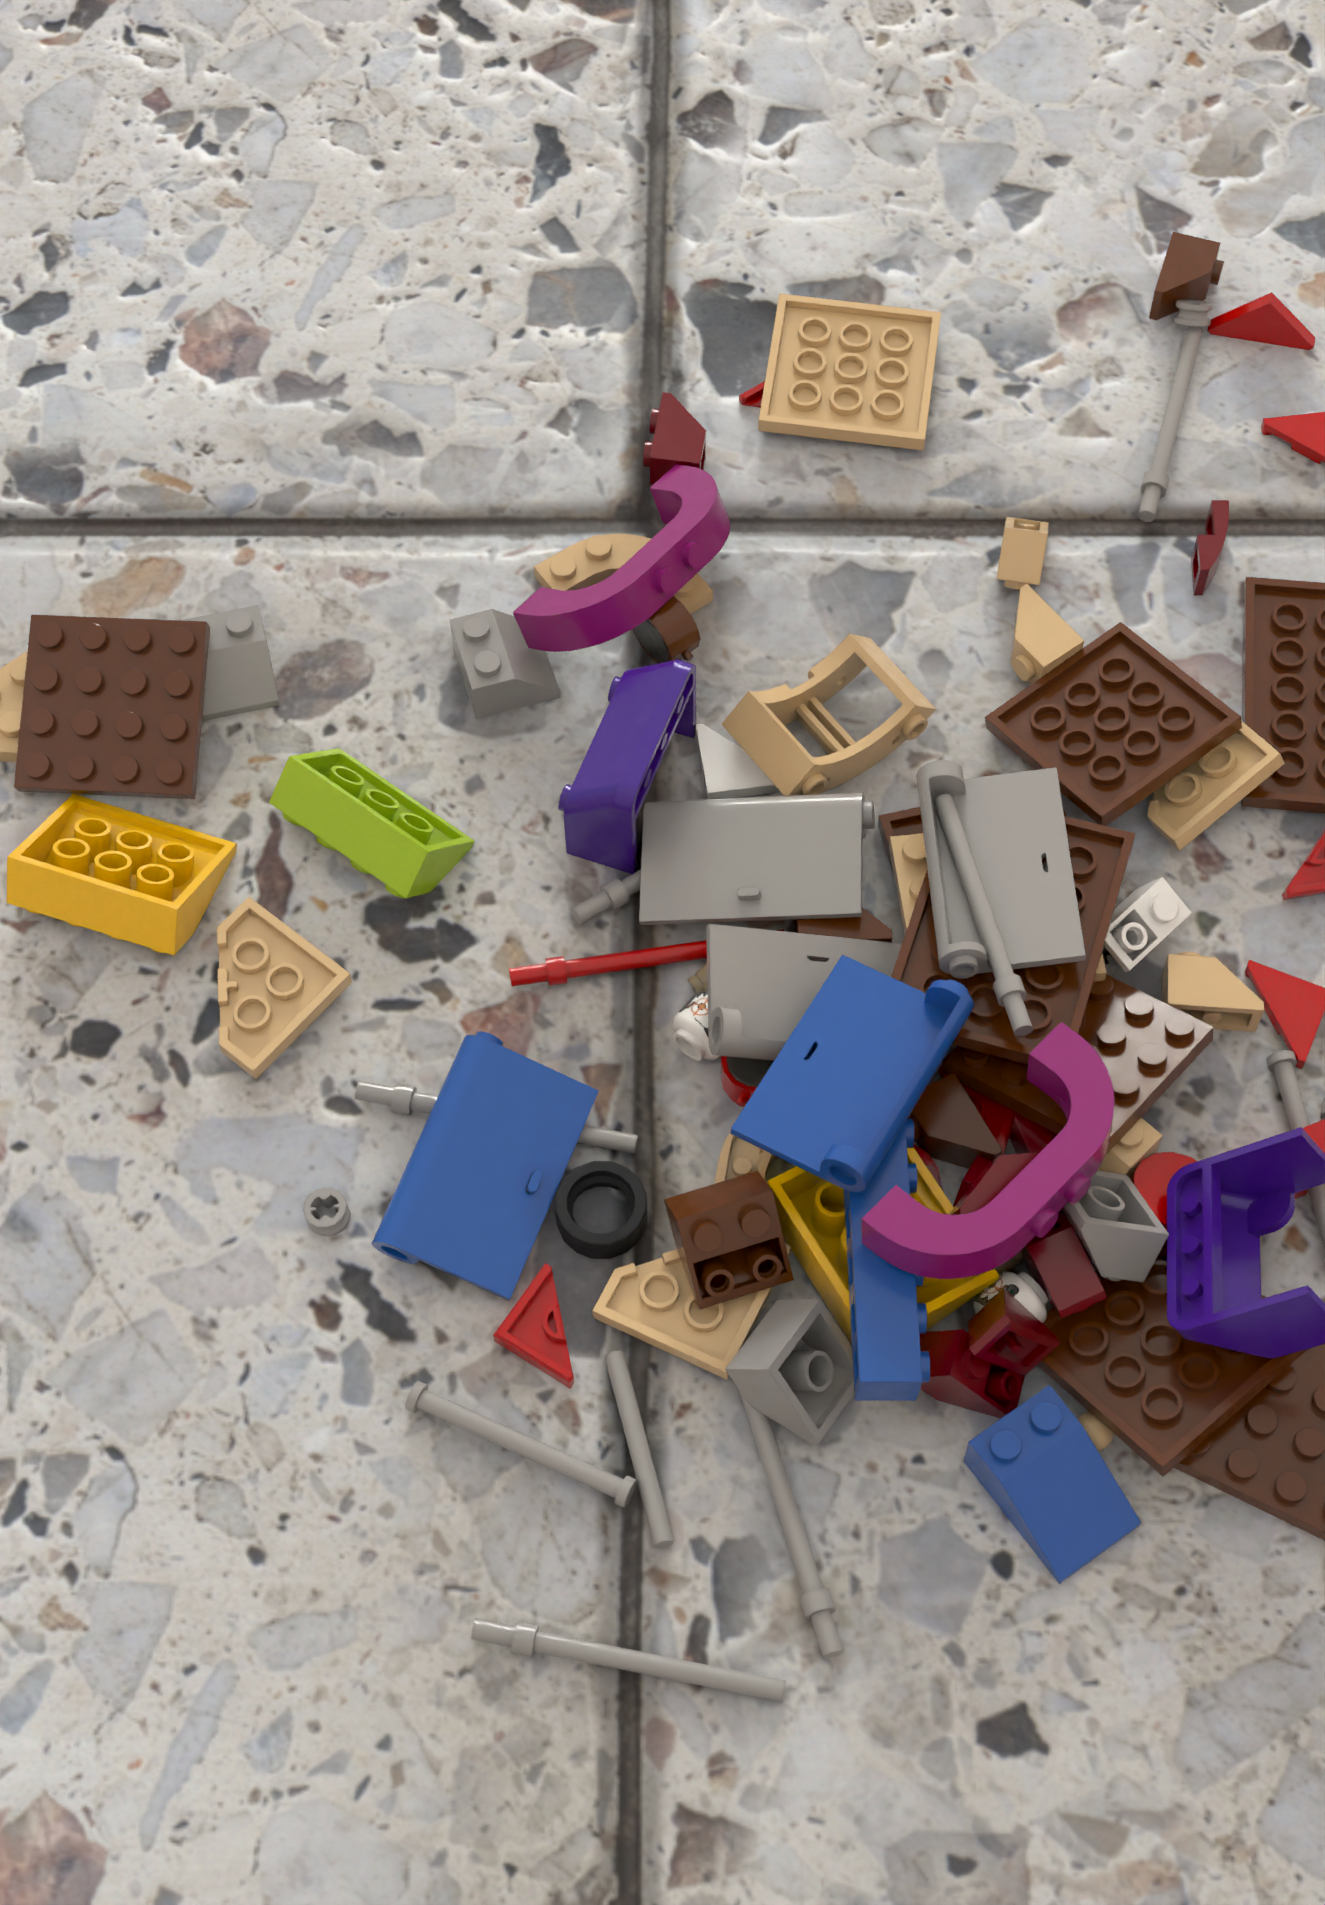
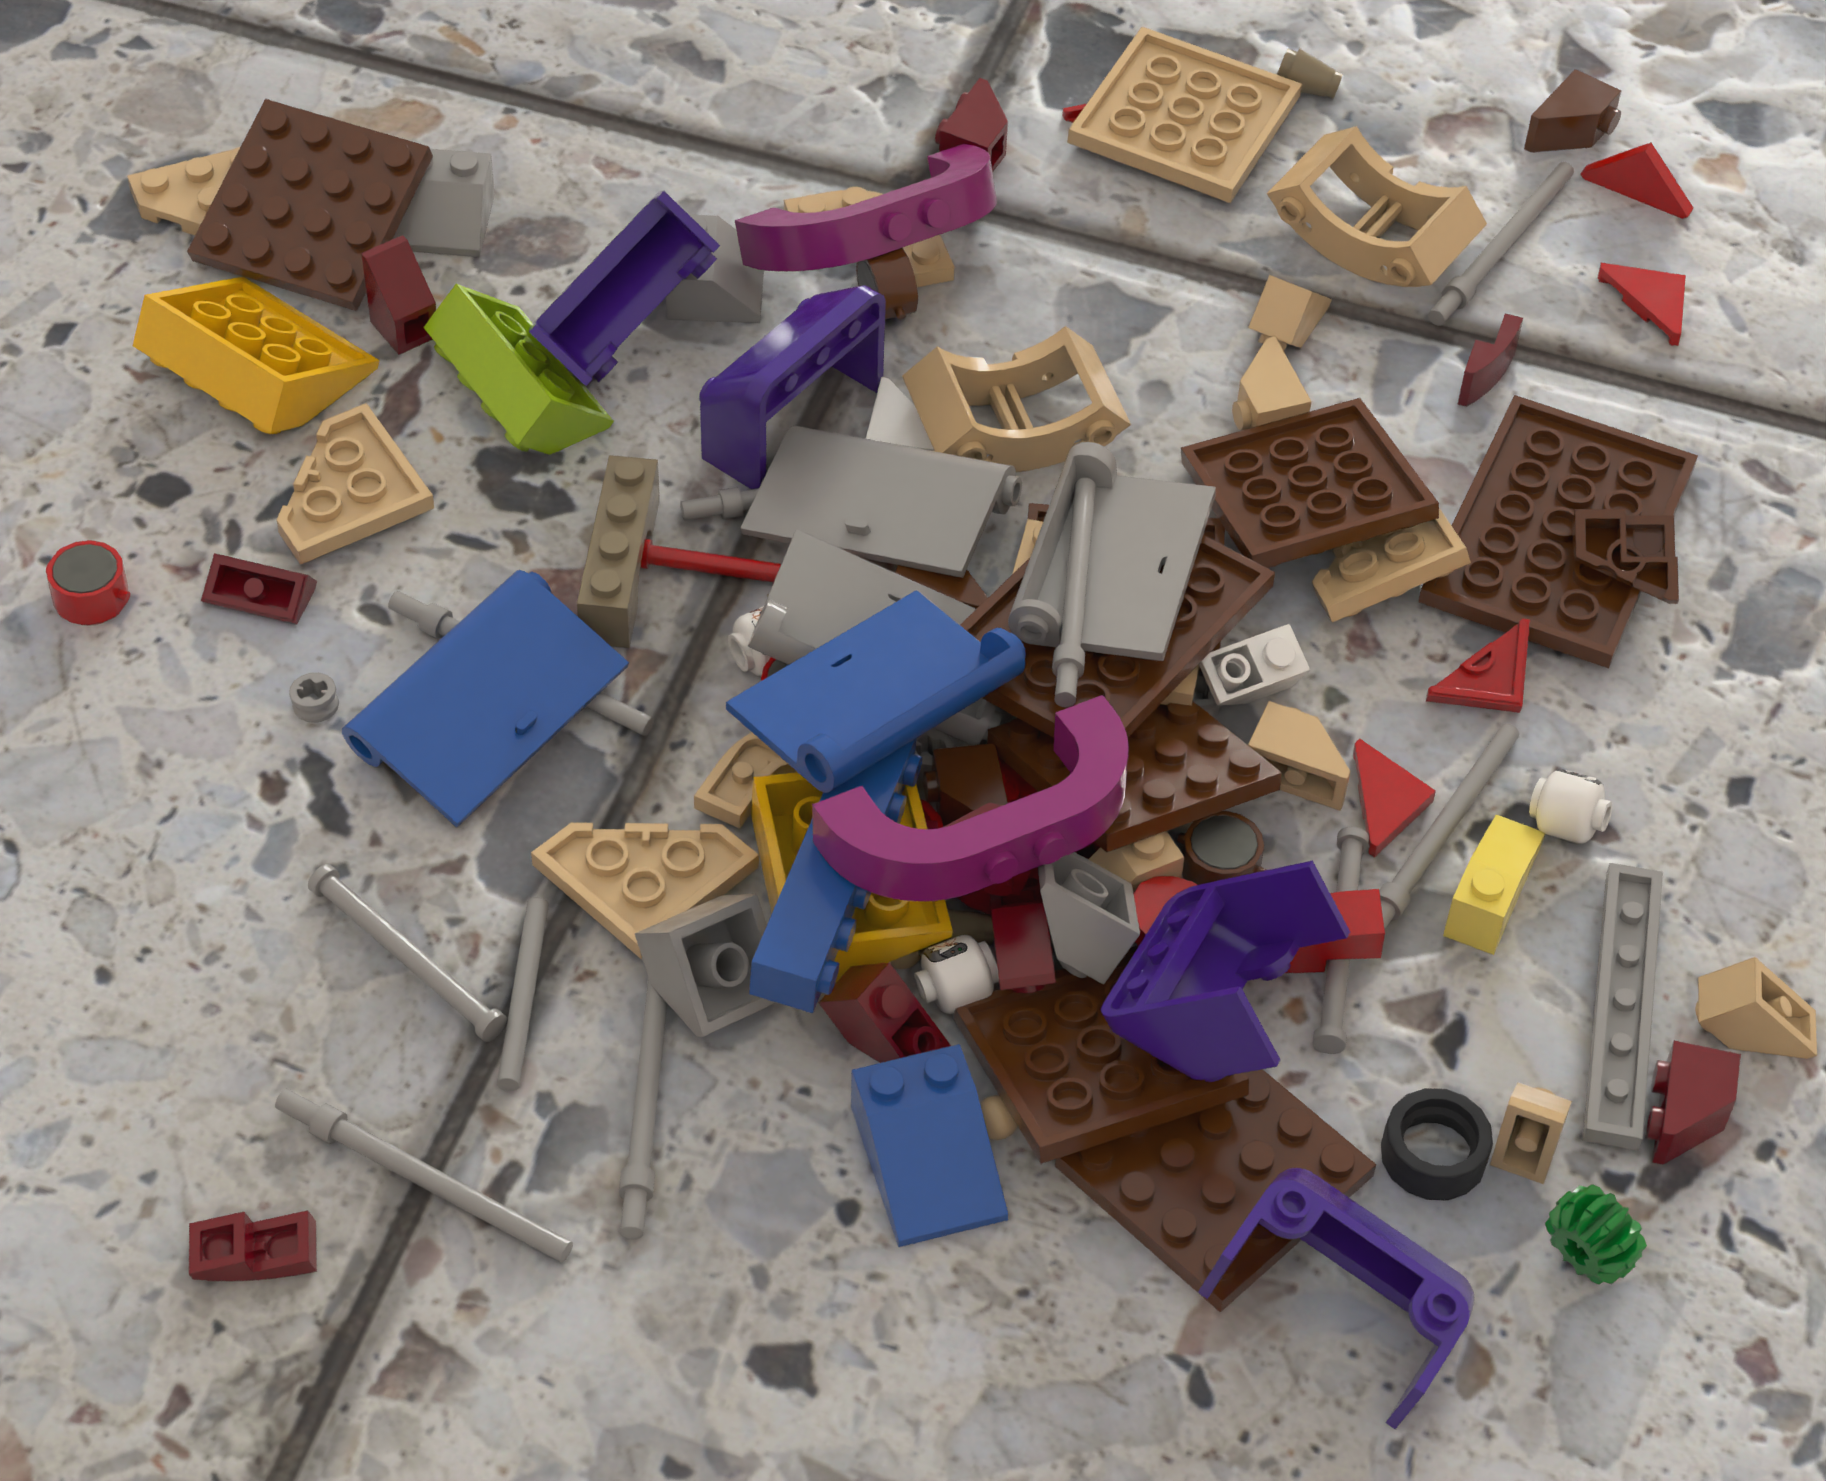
camera: 15 degrees right, 10 degrees down
red tile [493,1263,574,1389] -> none
black tyre [555,1161,647,1259] -> none
reddish brown slope [664,1171,794,1310] -> none
dark red slope [968,1288,1061,1376] -> none
light grey bush [1174,299,1213,326] -> none
none -> piece [46,540,131,625]
none -> dark red slope [189,1210,317,1281]
none -> dark red slope [201,553,317,625]
none -> dark red slope [361,235,437,355]
none -> dark purple windscreen [529,191,720,386]
none -> dark tan arch [577,455,660,648]
none -> piece [1177,811,1267,885]
none -> tan window [1267,126,1487,287]
none -> dark tan cone [1277,48,1343,99]

